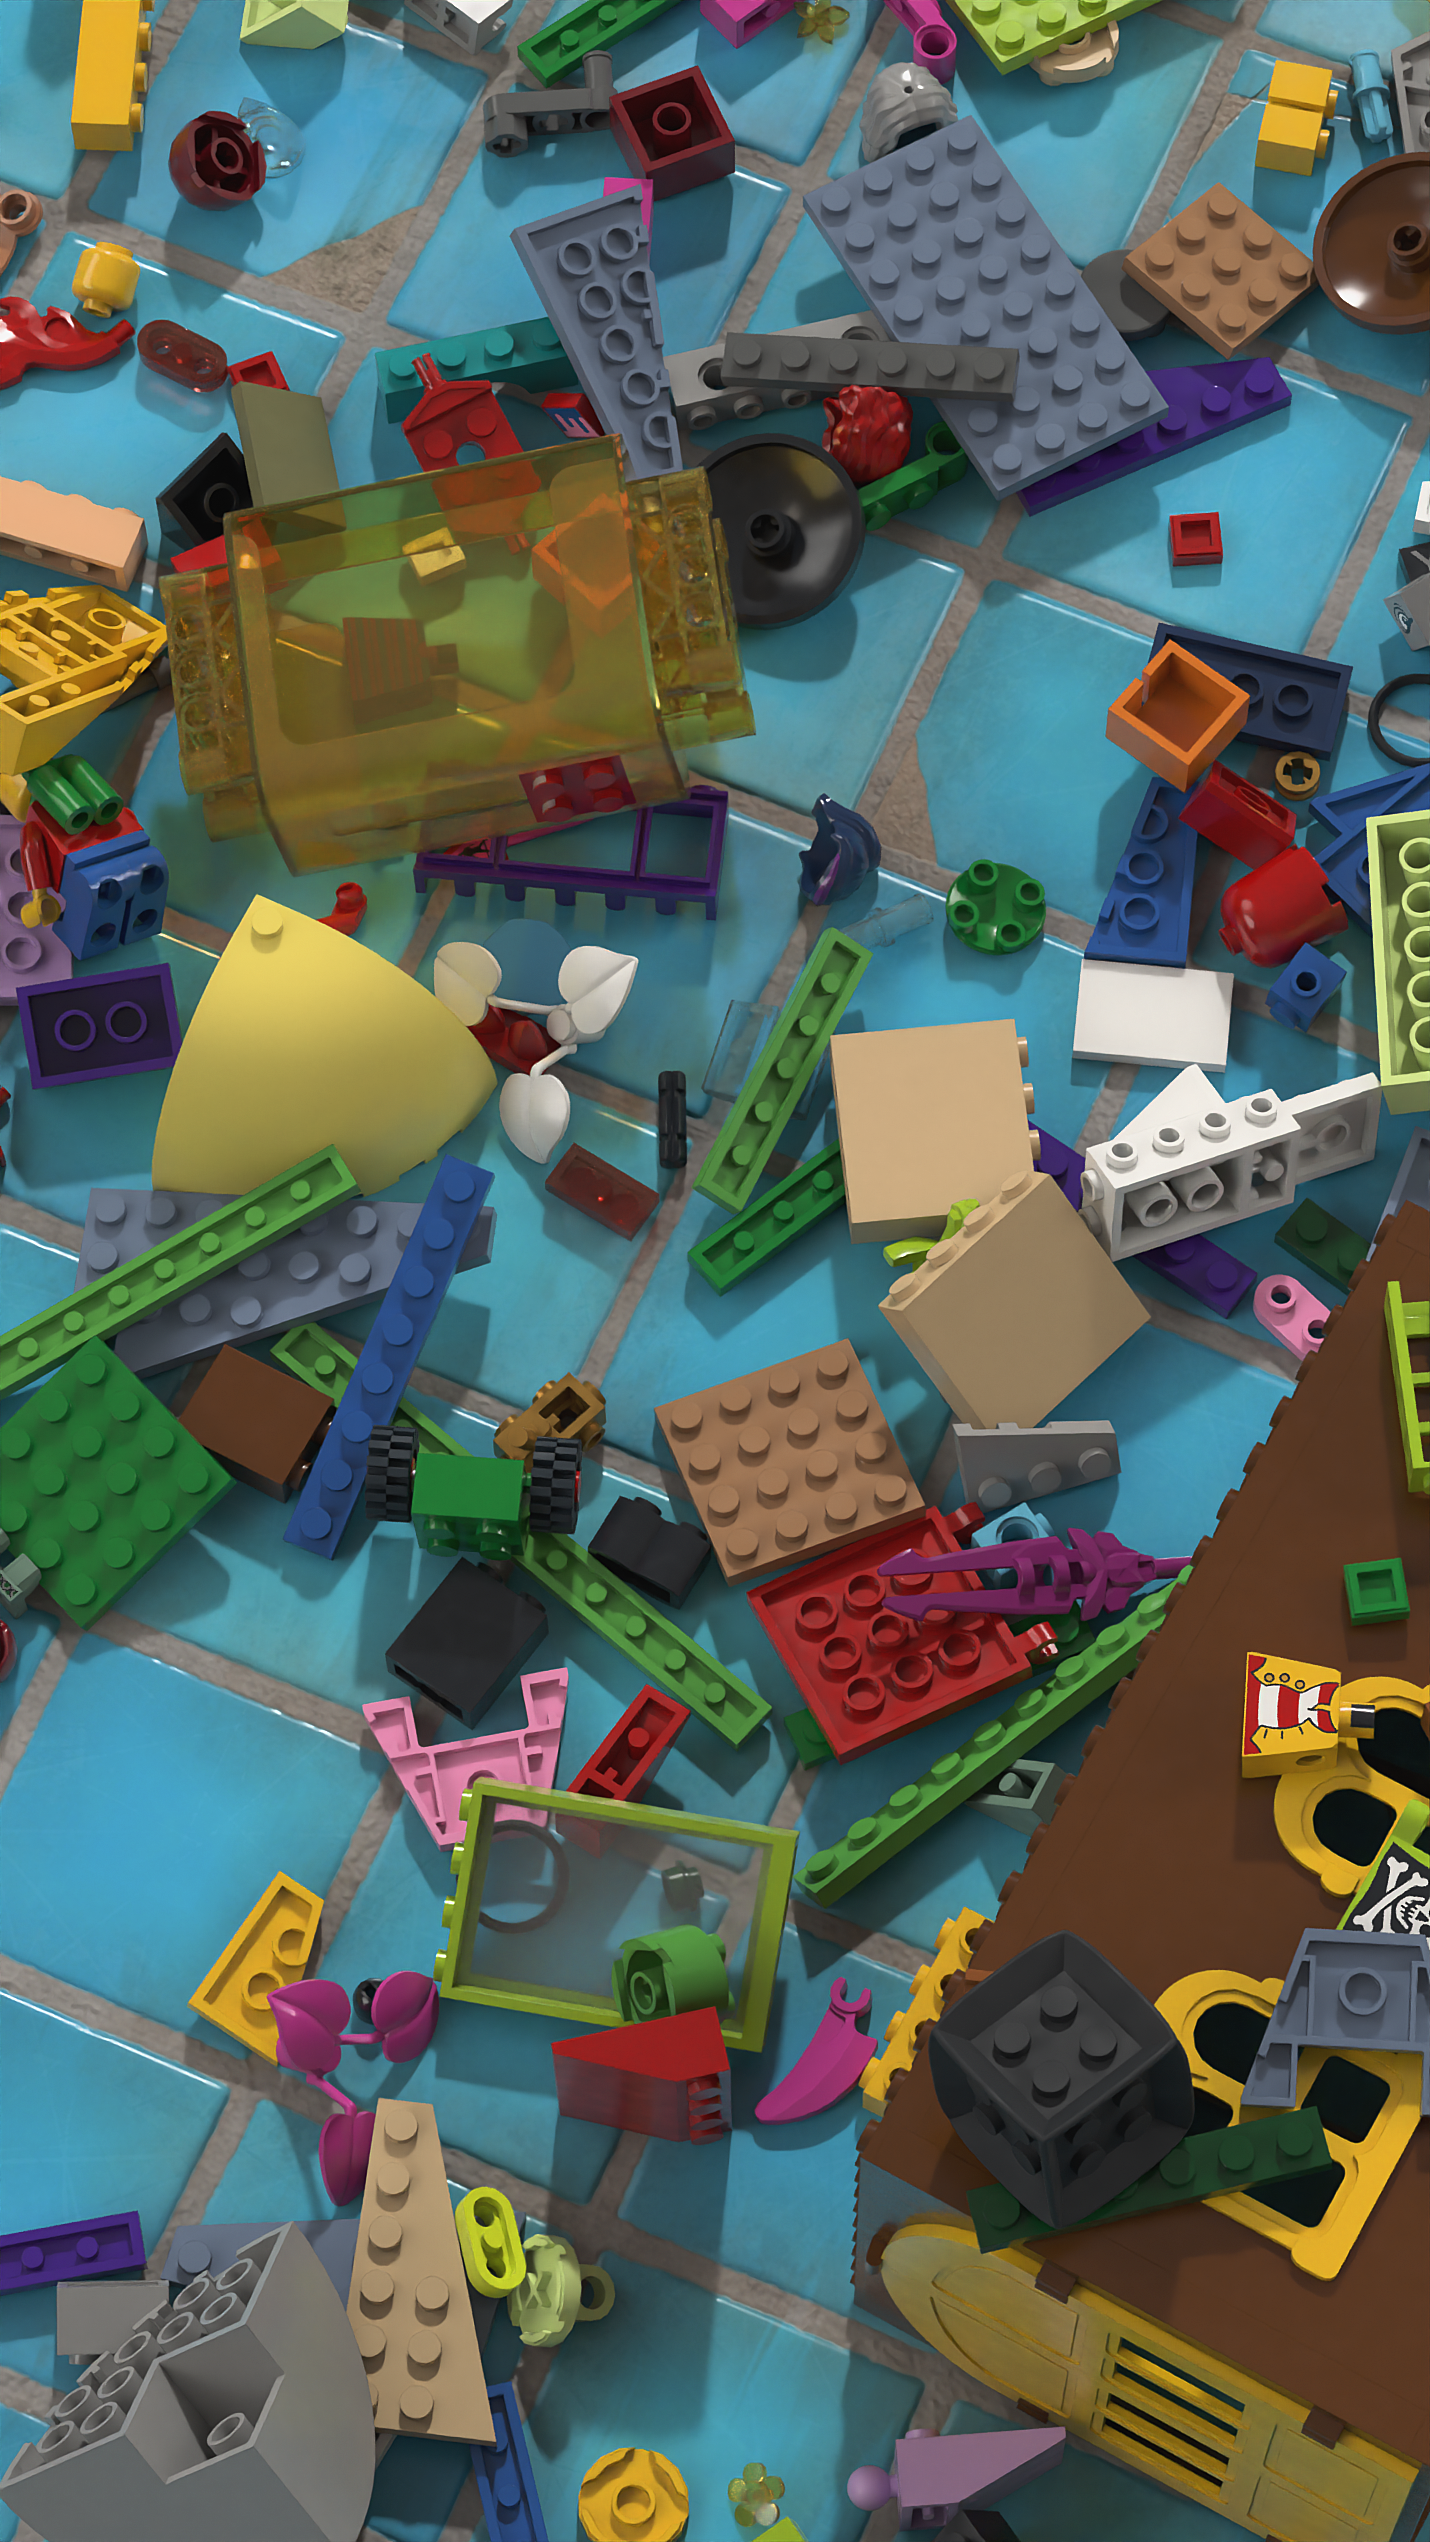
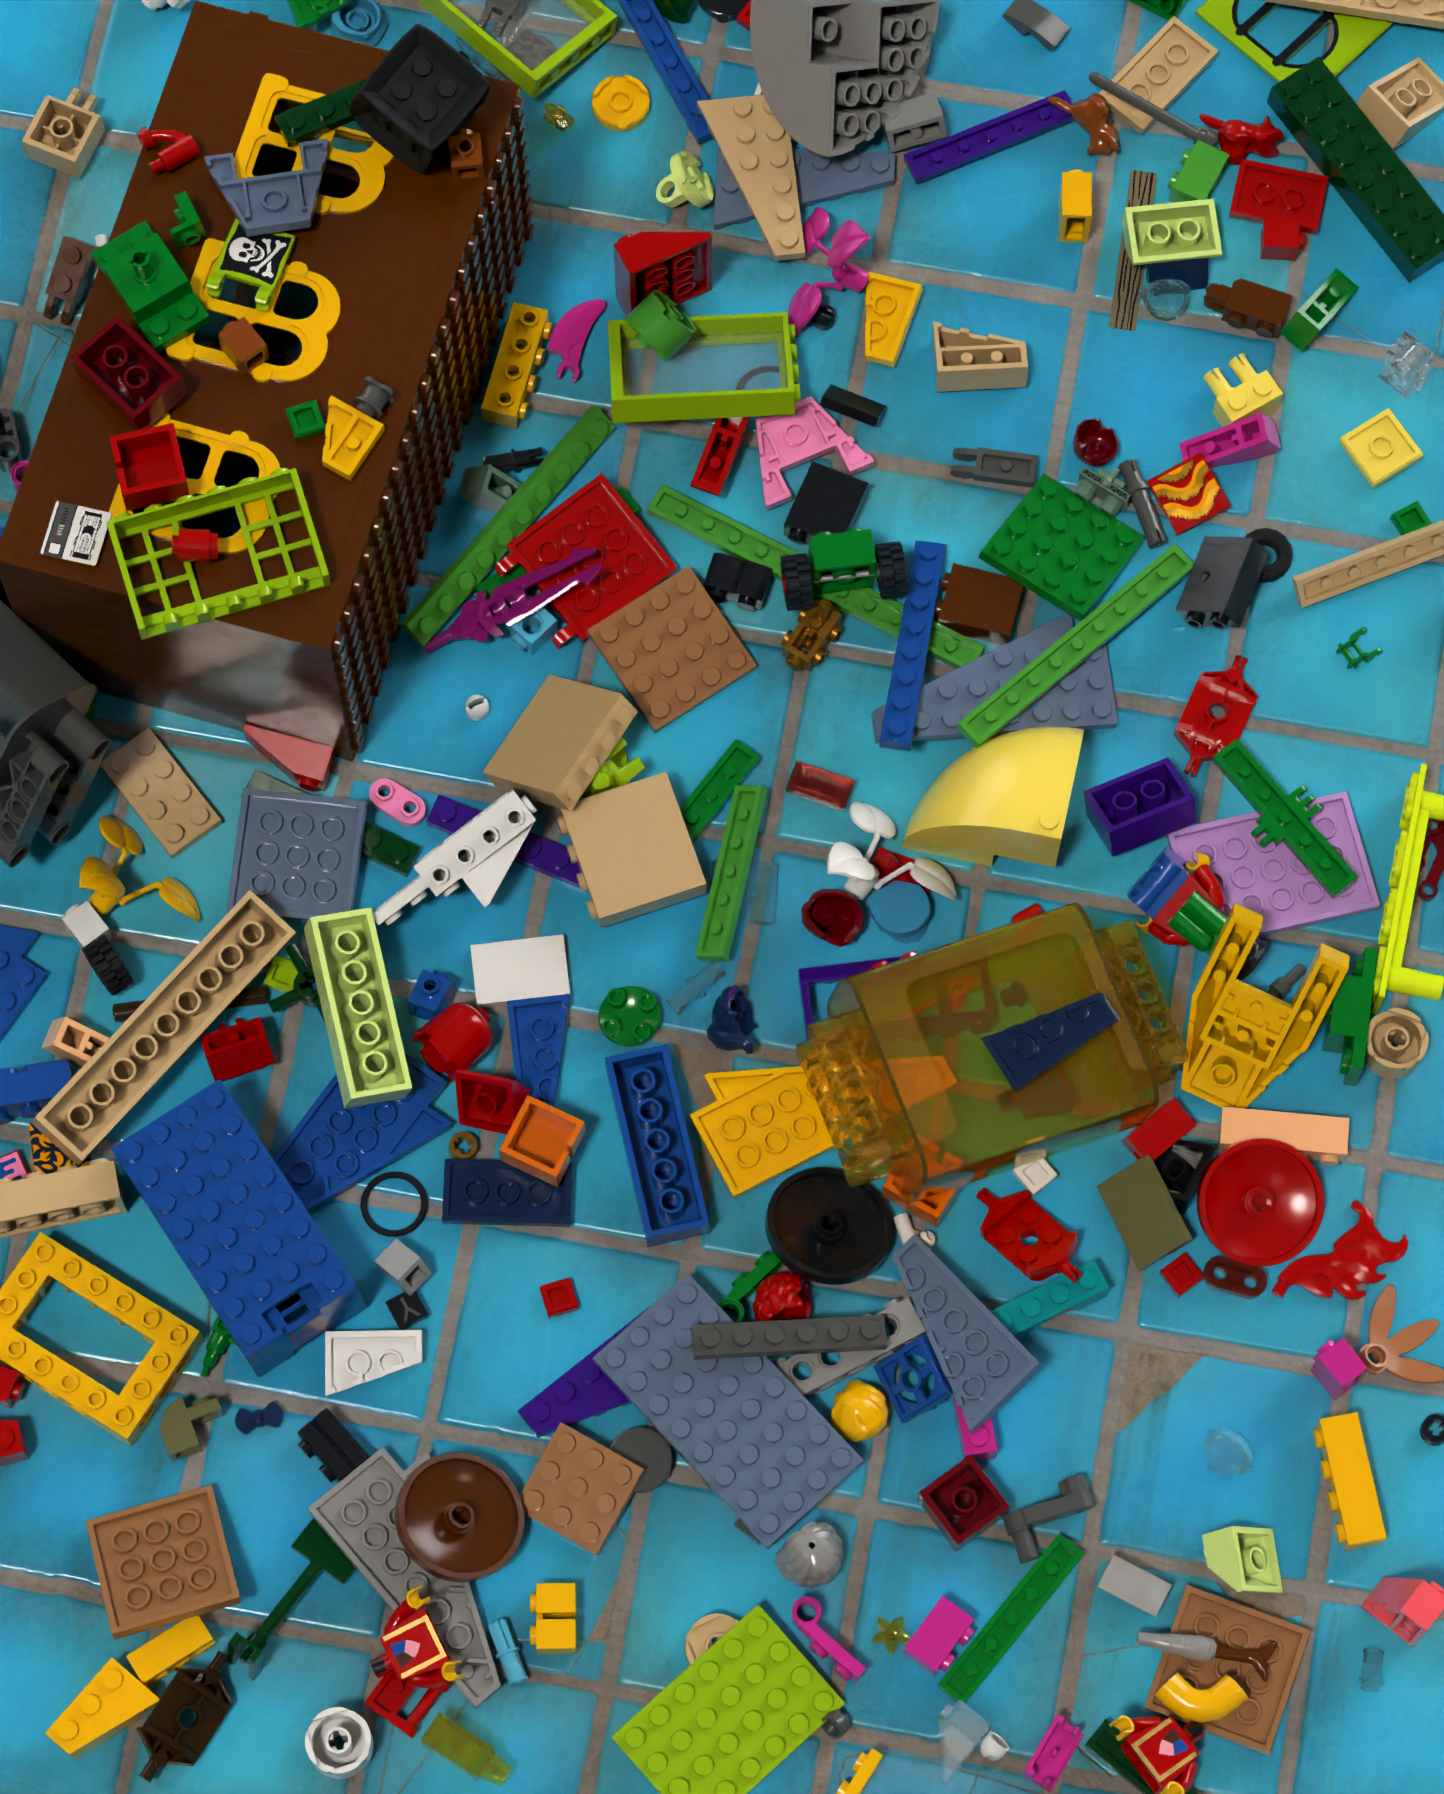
camera: 165 degrees right, 5 degrees up
yellow head [72,242,140,318] -> none
dark red cylinder [168,111,267,211] -> none
neon yellow plate [455,2187,526,2298] -> none
tile [541,393,605,438] -> none
black axle [658,1071,687,1169] -> none
light grey wing [952,1420,1122,1513] -> none
torso [1242,1652,1375,1778] -> none
none -> yellow wing [322,395,385,481]
none -> dark grey brick [353,376,395,419]
none -> white hinge [465,694,490,721]
none -> black axle [483,447,544,473]
none -> blue brick [605,1044,710,1247]
none -> yellow wing [689,1056,957,1199]
none -> dark red hair [801,889,864,947]
none -> black tile [820,384,886,427]
none -> yellow hair [830,1380,889,1442]
none -> blue piece [873,1335,954,1423]
none -> tan wedge [932,321,1028,392]
none -> dark grey hinge [950,447,1038,487]
none -> dark blue wing [981,993,1121,1092]
none -> red dish [1197,1138,1324,1266]
none -> dark pink brick [1310,1338,1367,1401]

